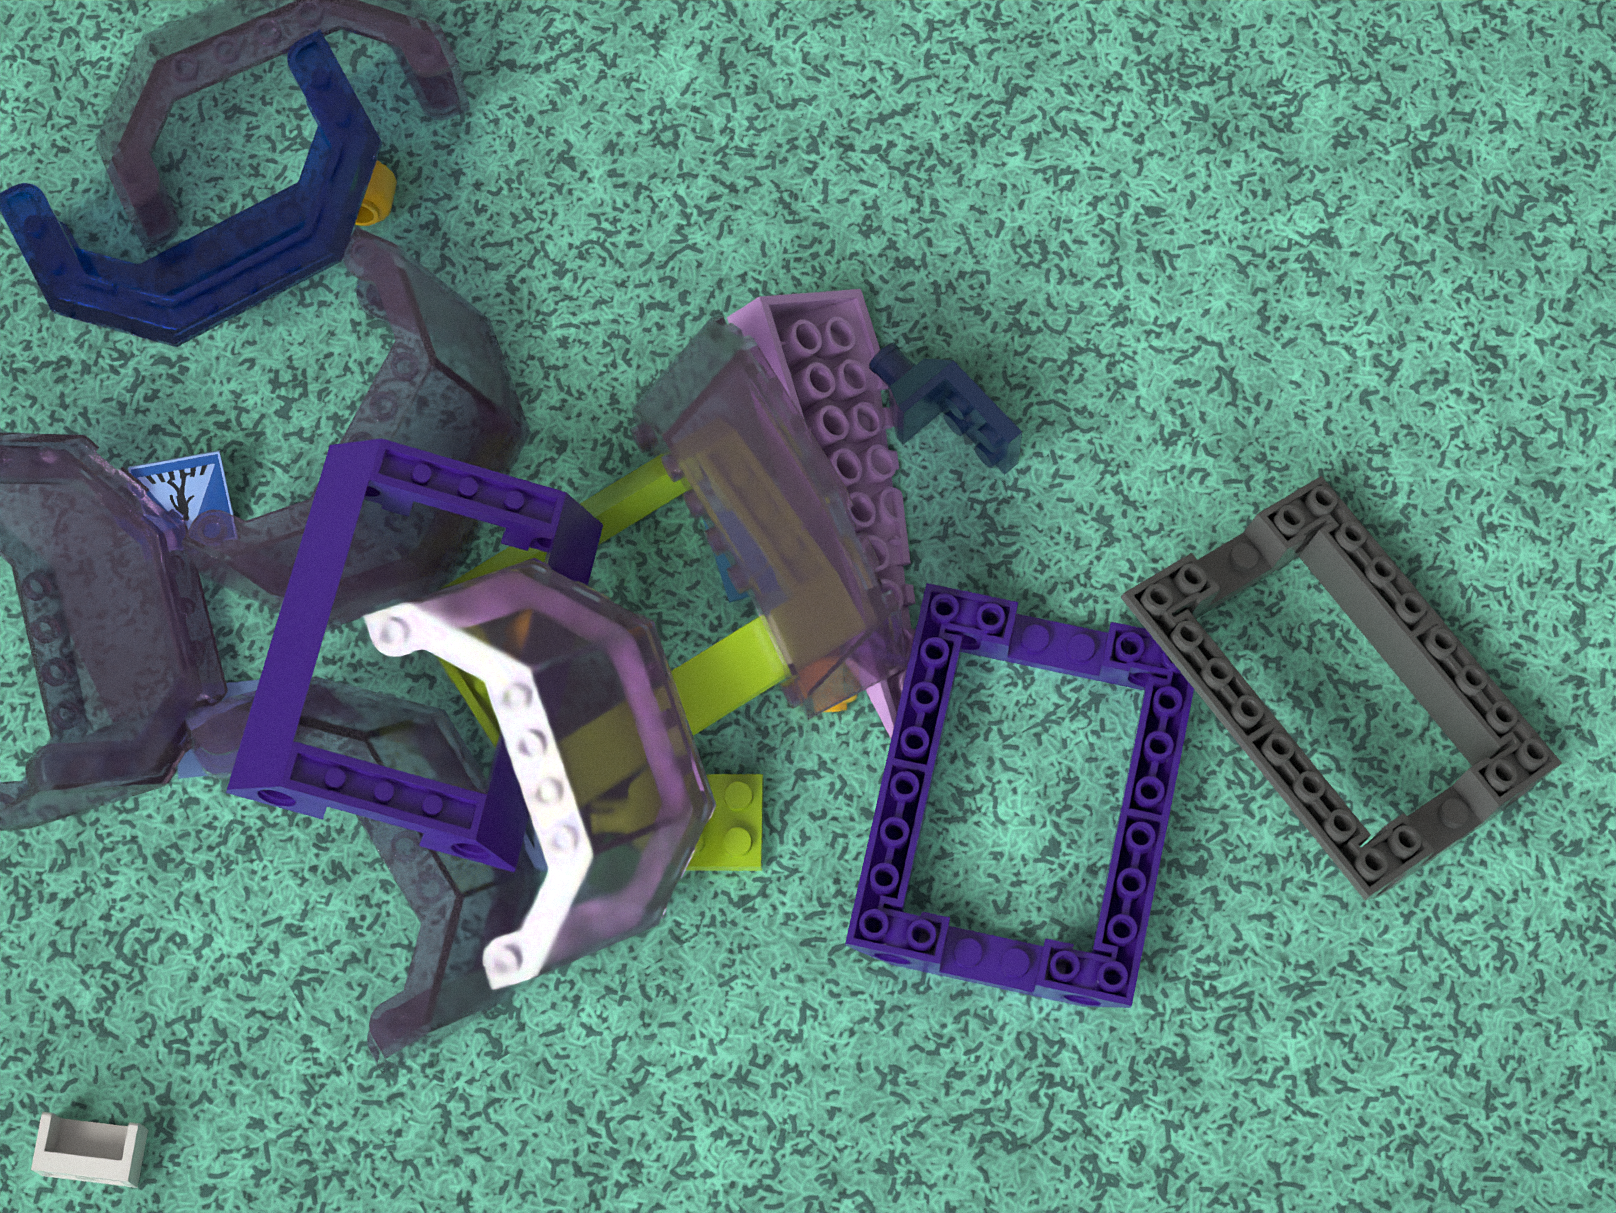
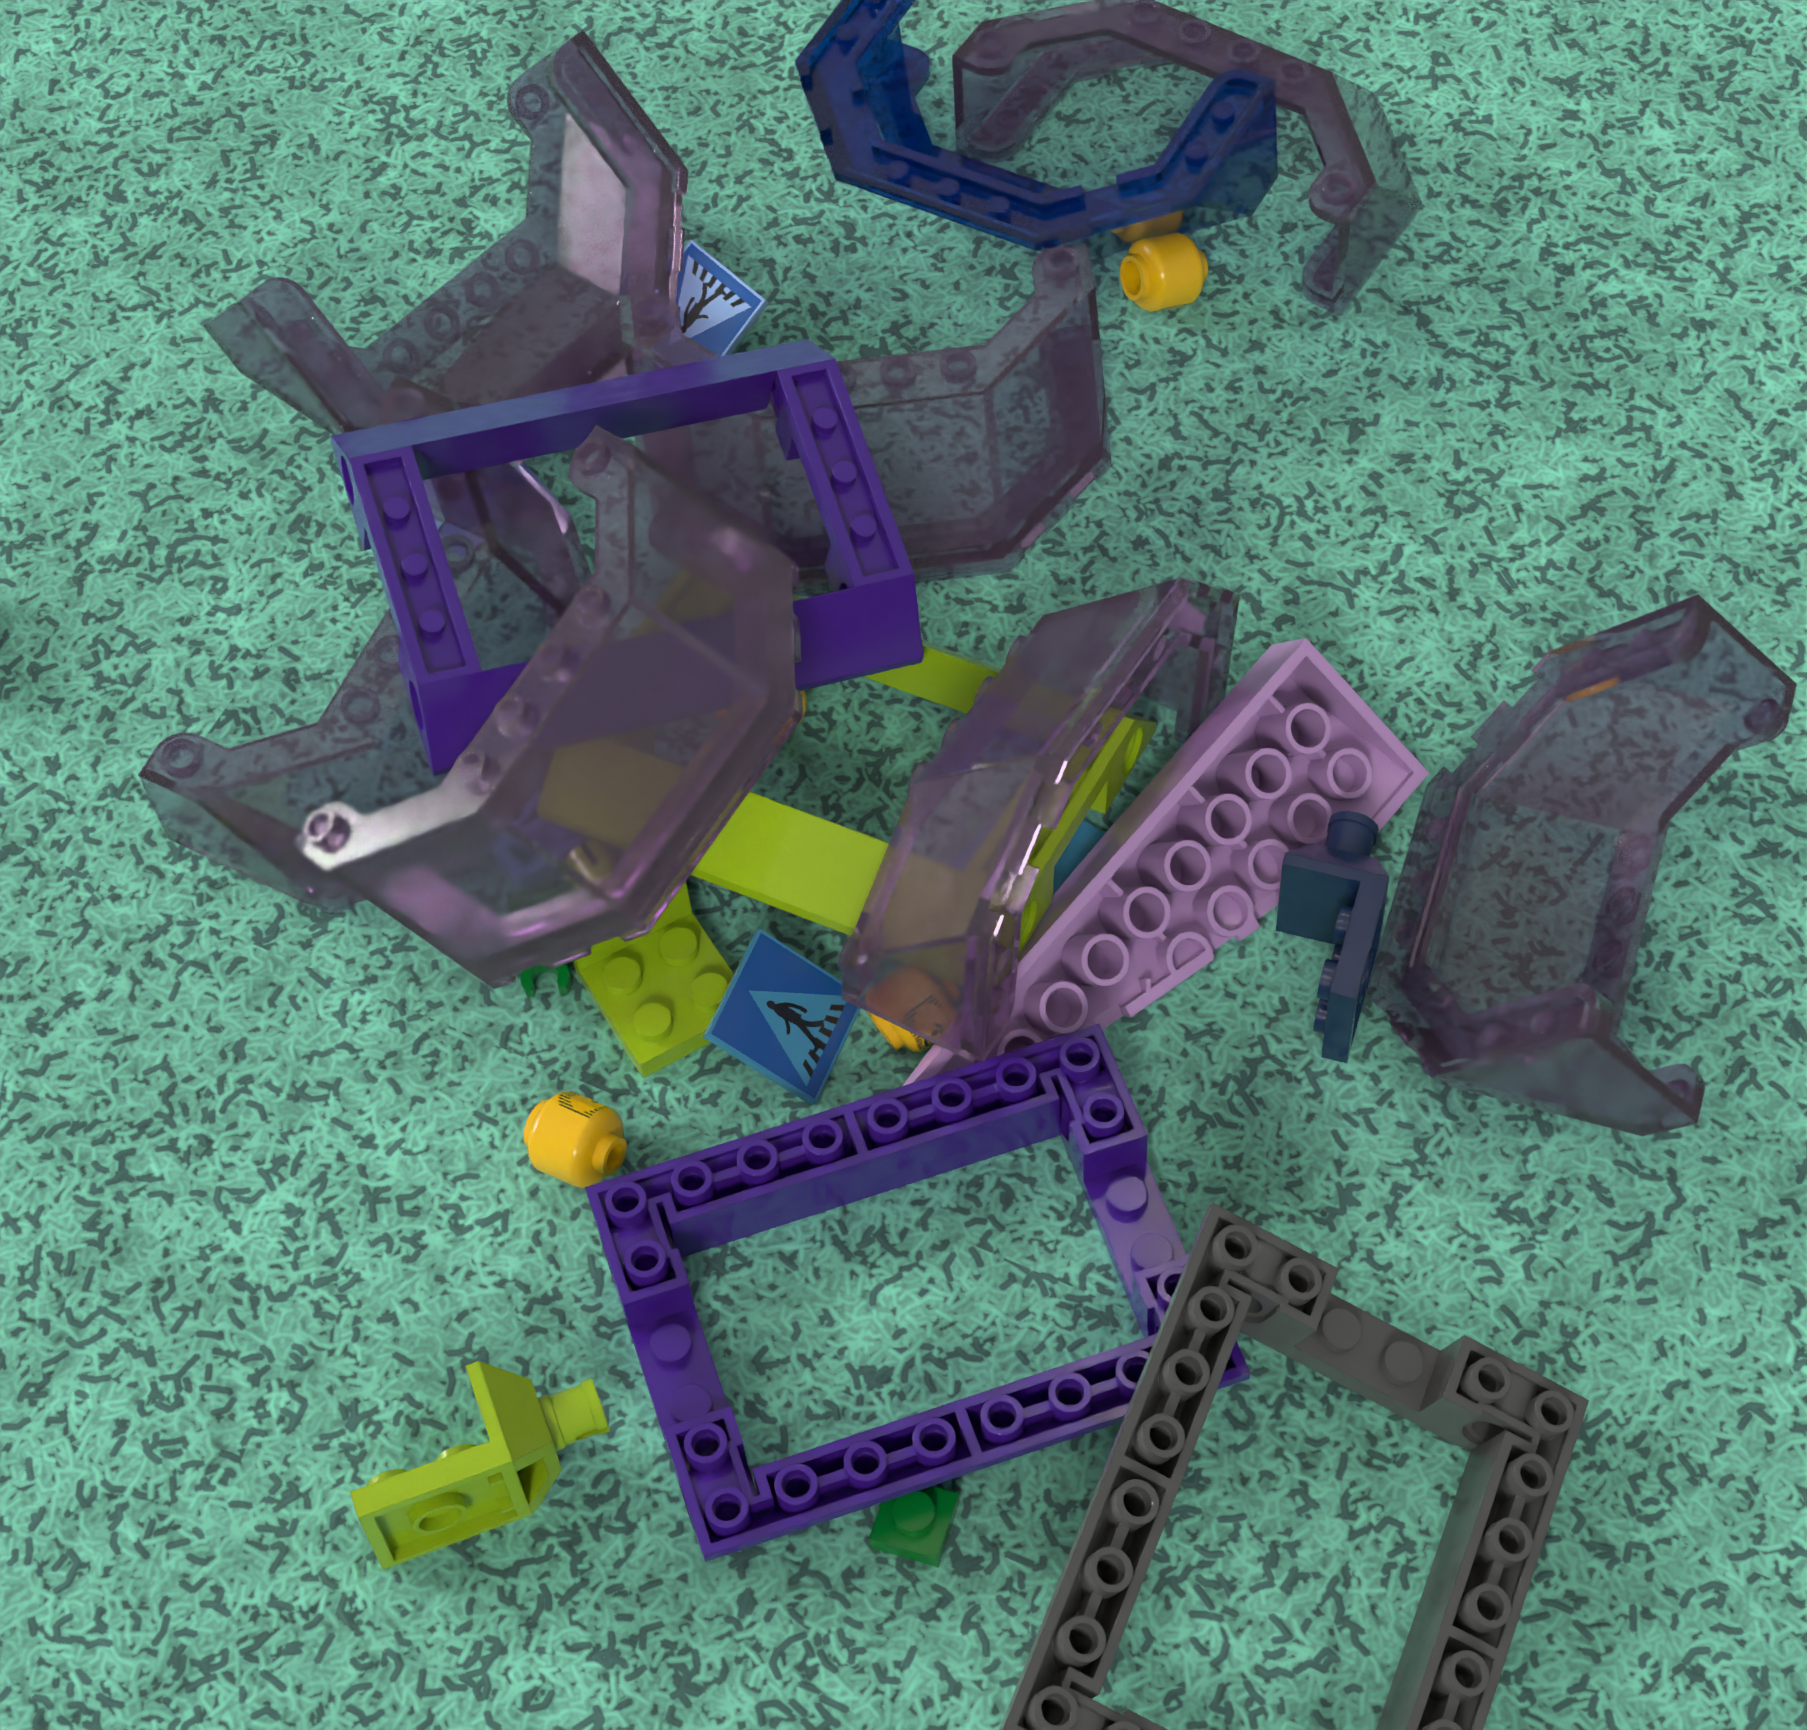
camera: 60 degrees right, 15 degrees down
none -> lime plate [350,1361,610,1569]
none -> yellow head [523,1091,627,1189]
none -> piece [703,928,866,1105]
none -> green plate [869,1486,960,1567]
none -> windscreen [1366,594,1797,1136]

